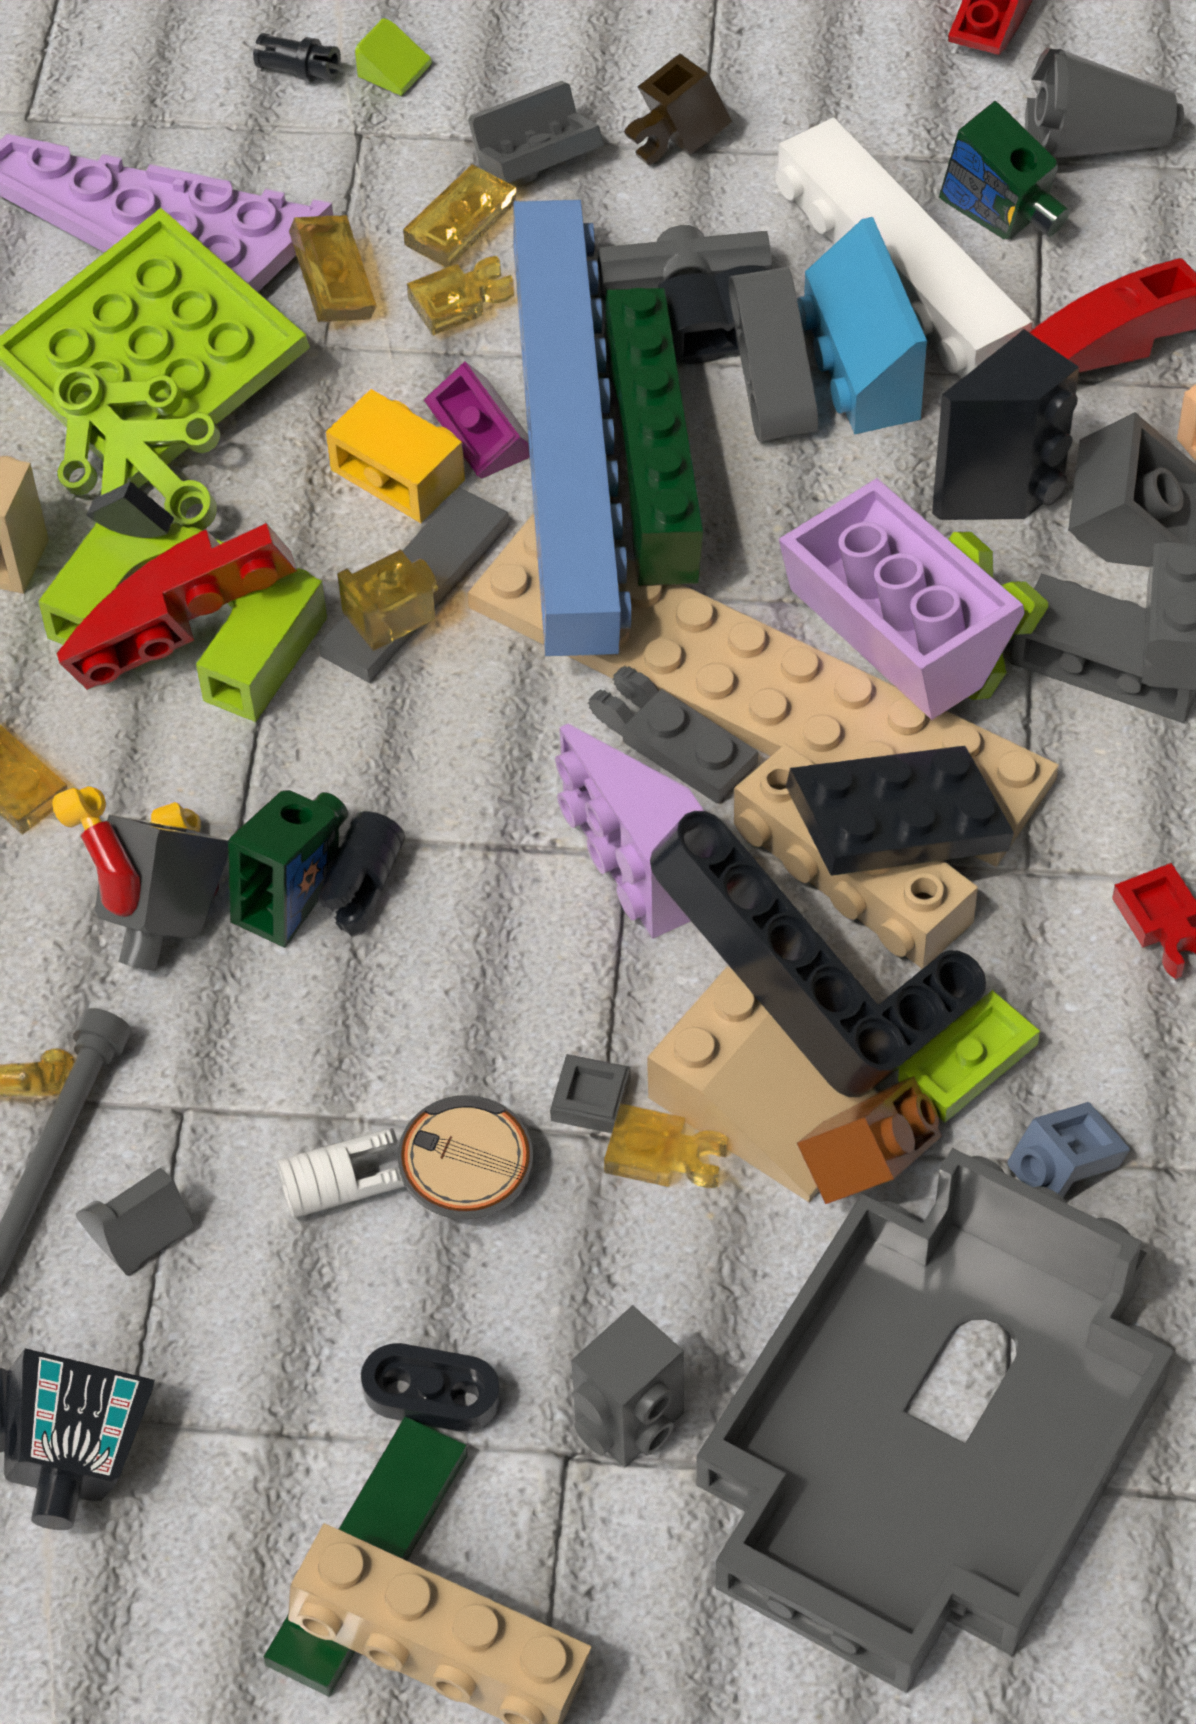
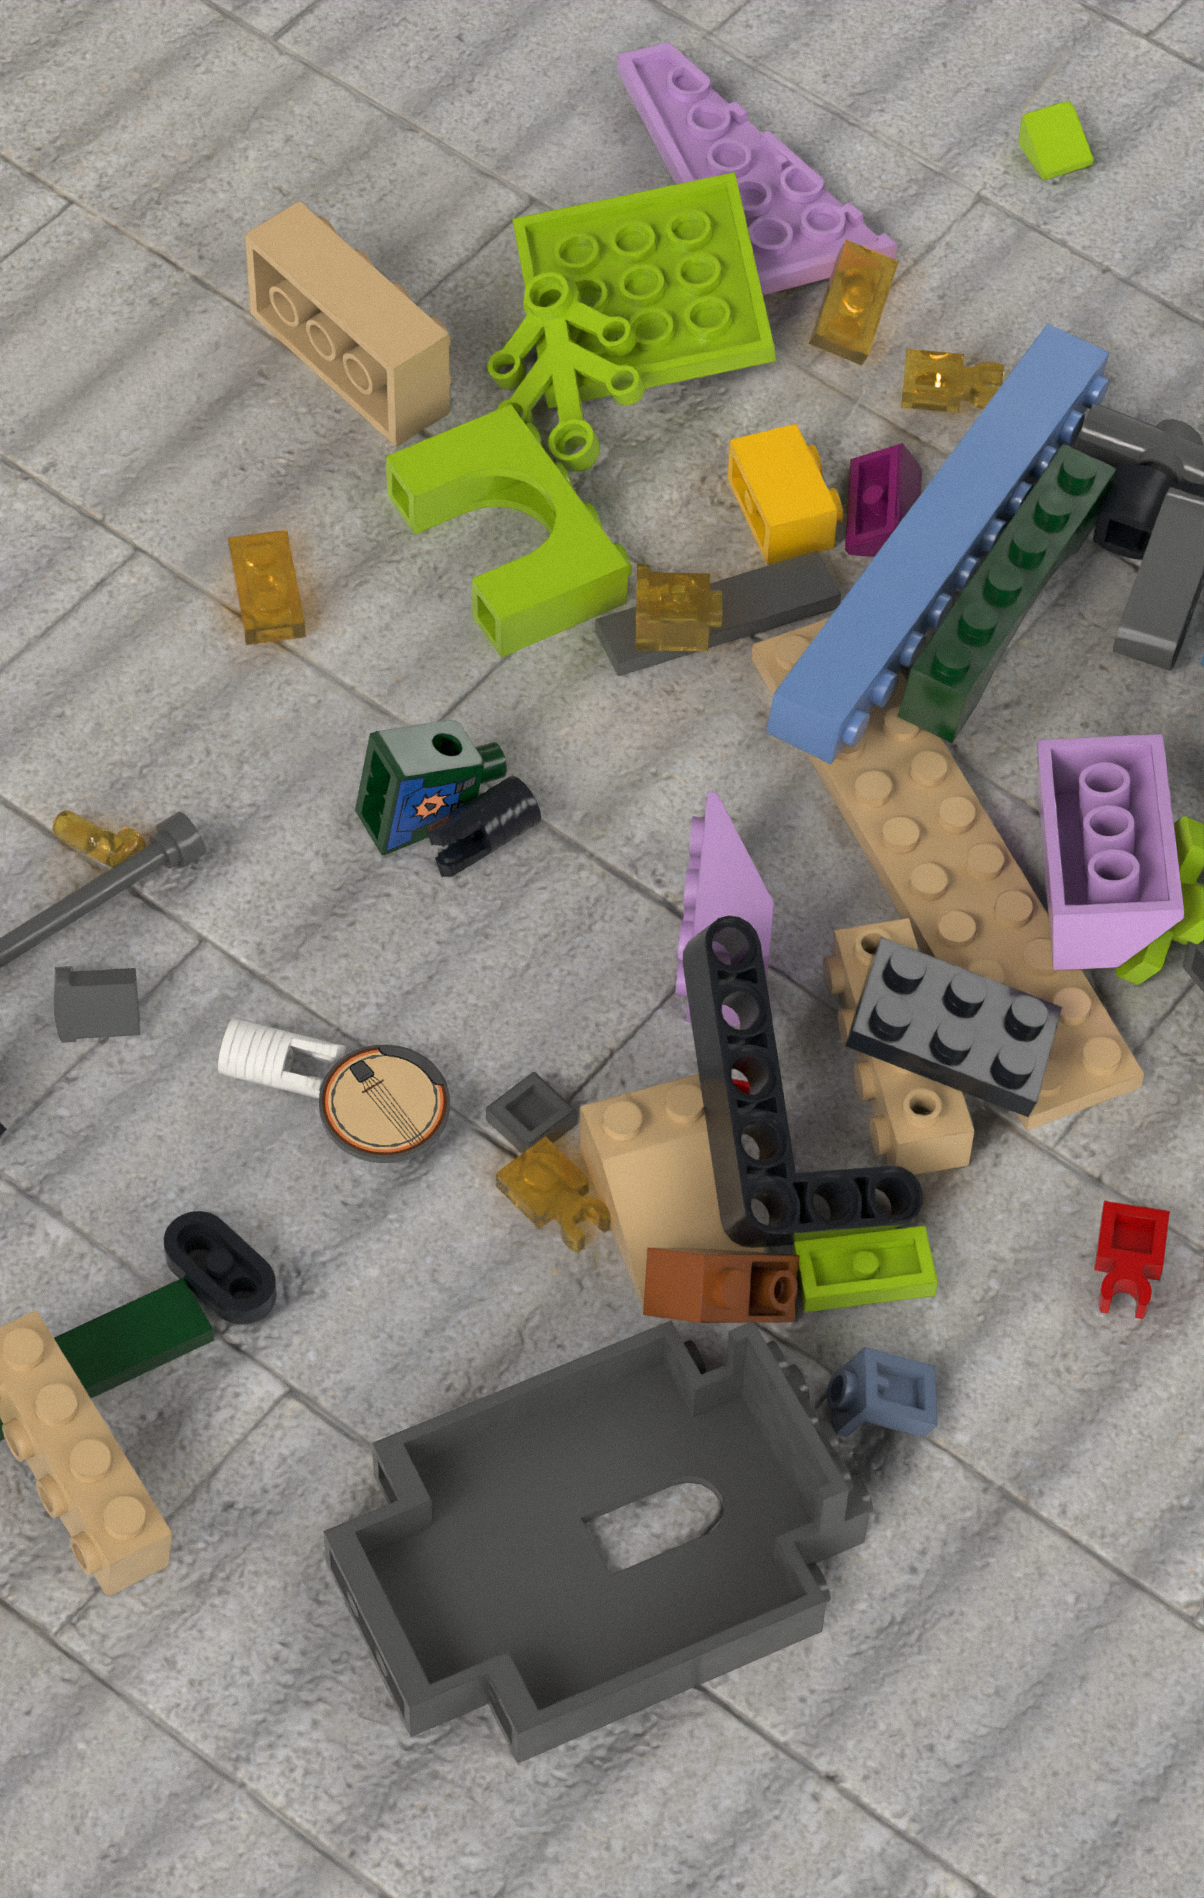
camera: 30 degrees right, 0 degrees up
dark grey torso [52,786,229,971] -> none
red slope [56,523,297,690] -> none
tile [86,481,174,538] -> none
black pin [253,33,341,82] -> none
clear yellow plate [403,164,516,269] -> none
dark grey bracket [468,81,604,185] -> none
dark grey brick [571,1305,684,1468] -> none
dark grey hinge [588,666,758,804] -> none

